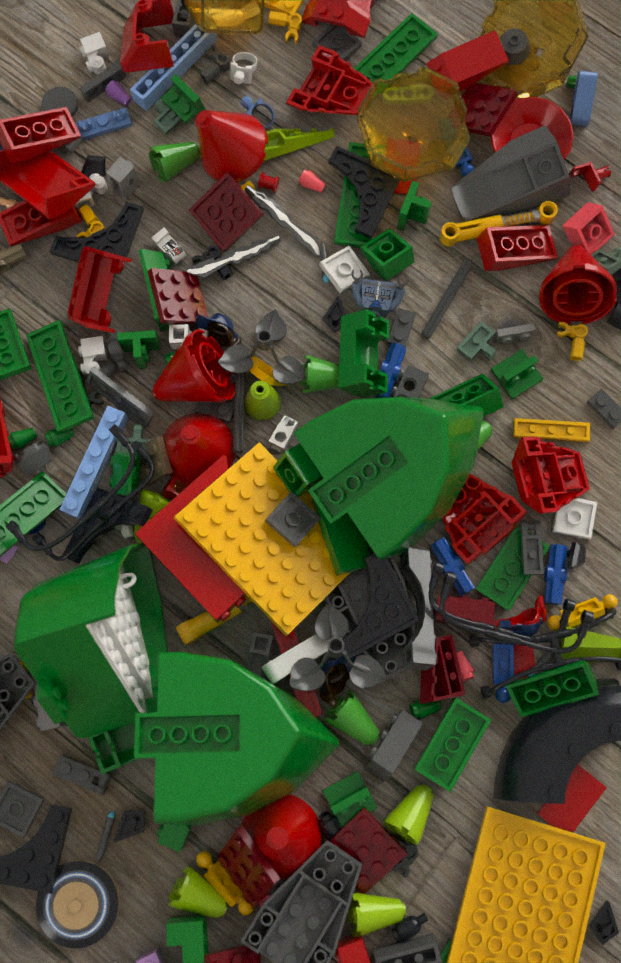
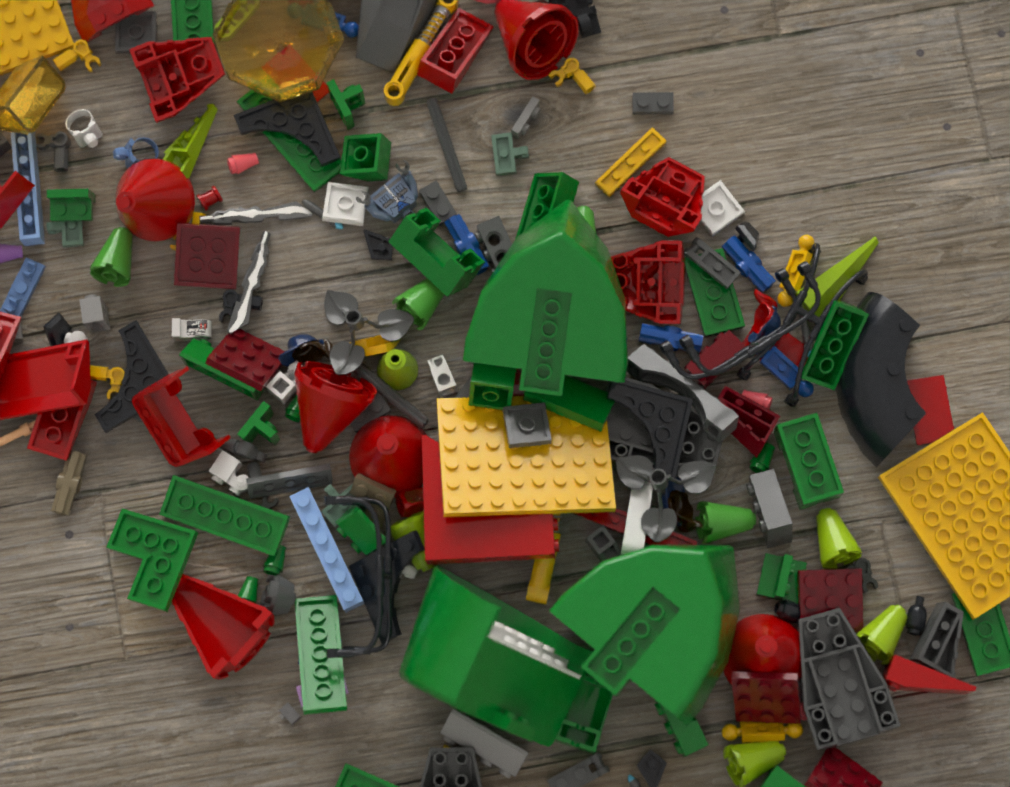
camera: 50 degrees left, 0 degrees up
green bracket [490,349,543,400] -> none

